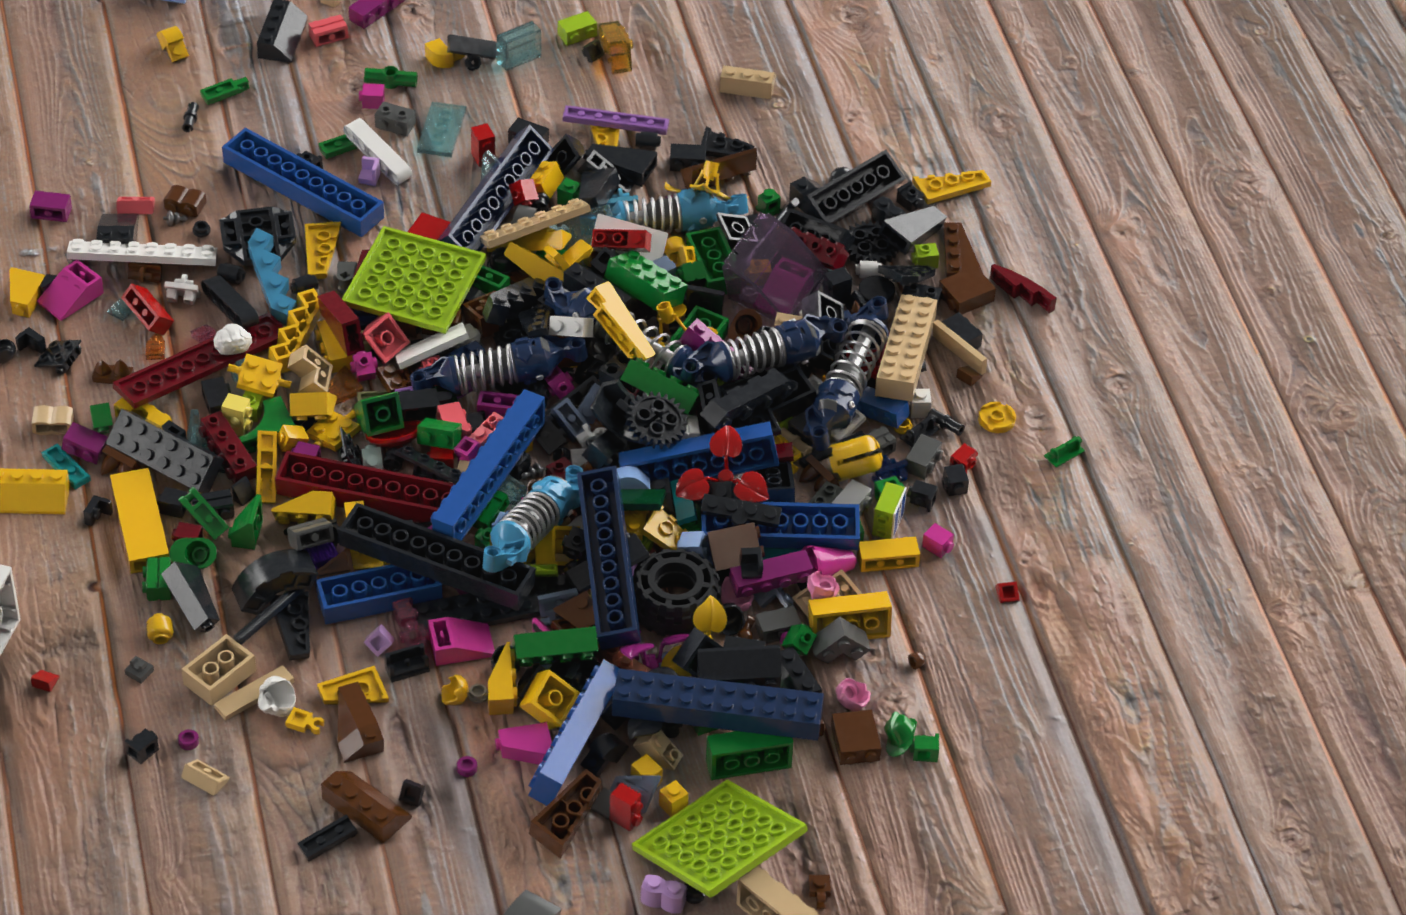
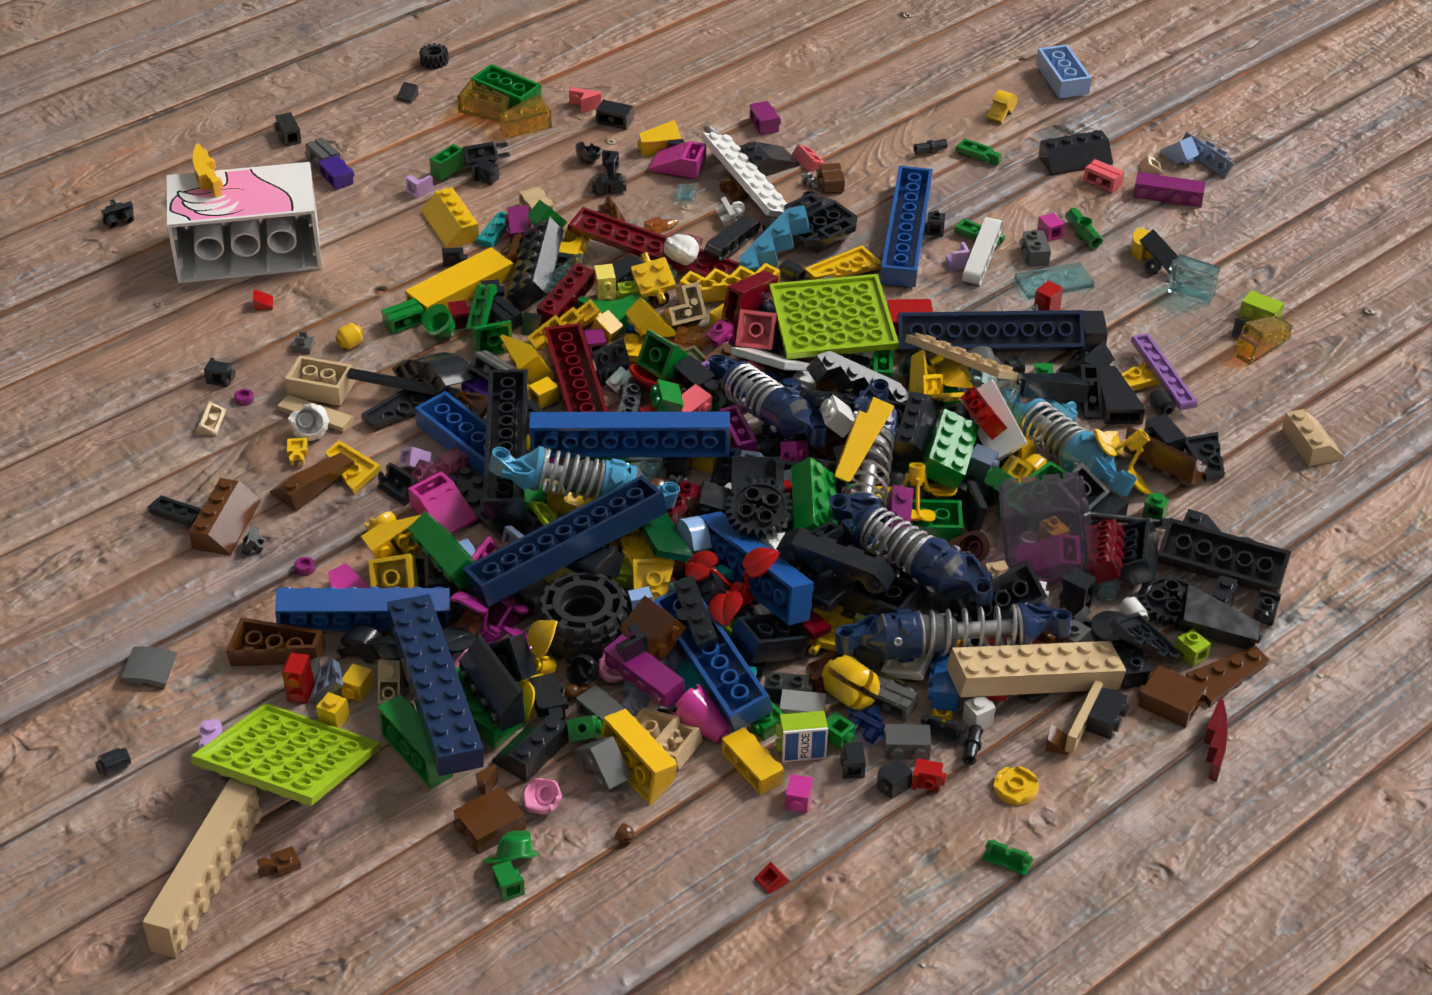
camera: 65 degrees right, 5 degrees down
red brick [121,283,174,335] -> none
slope [161,562,220,632] -> none
red brick [509,179,539,206] -> none
yellow brick [530,161,564,200] -> none
bright pink hair [807,571,840,599] -> none
yellow wing [912,170,992,205] -> none

